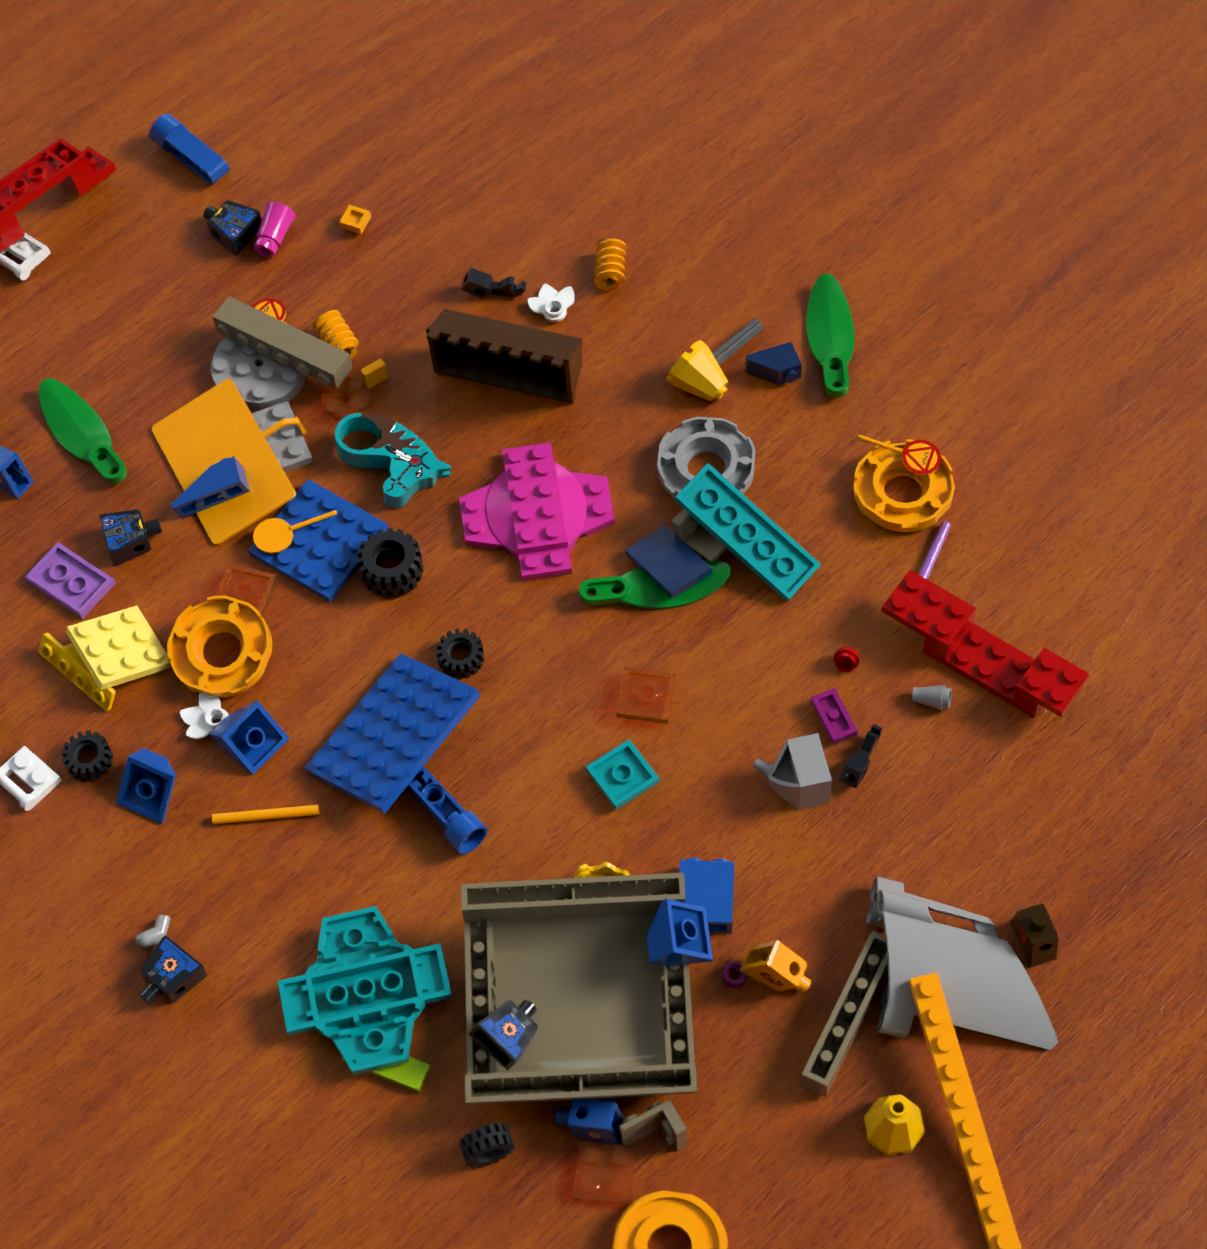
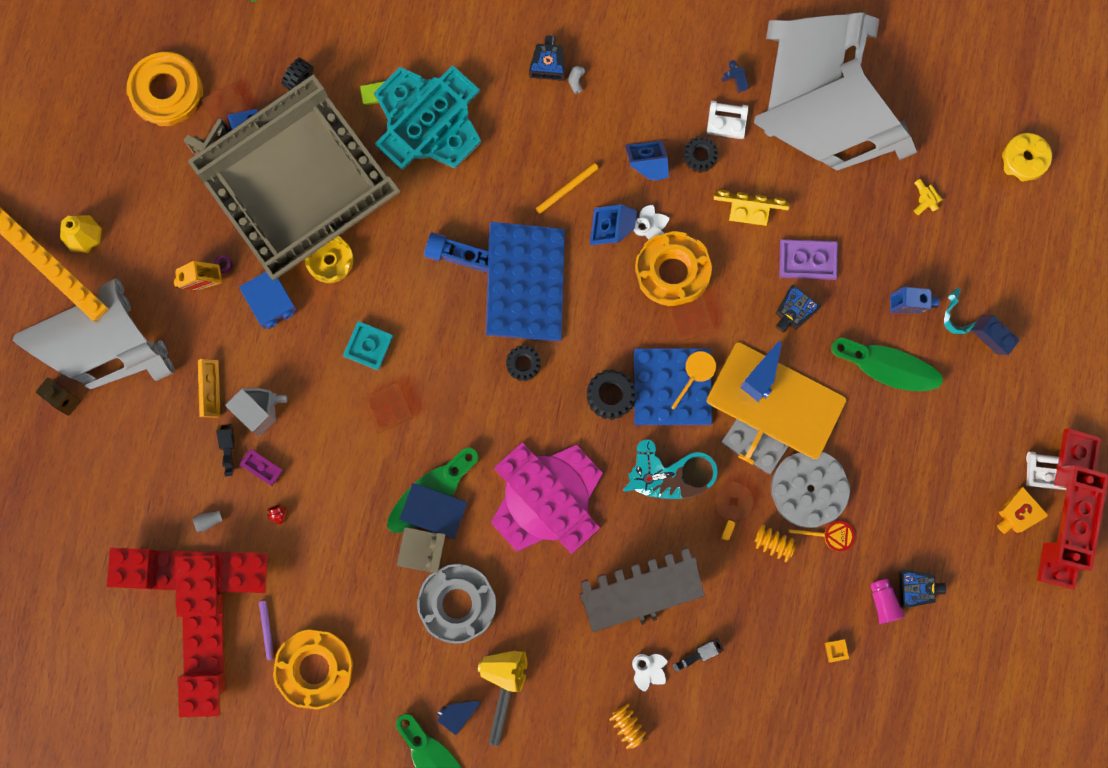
camera: 145 degrees right, 20 degrees up
light yellow plate [66,606,171,690] -> none
blue beam [149,113,230,185] -> none
dark tan brick [213,296,353,389] -> none
torso [468,1000,538,1071] -> none
blue slope [647,899,713,966] -> none
teal plate [674,463,821,602] -> none
dark tan brick [800,931,888,1097] -> none
piece [857,435,941,476] -> none
none -> red bracket [175,555,225,717]
none -> light orange plate [198,359,220,418]
none -> light orange torso [997,487,1048,534]

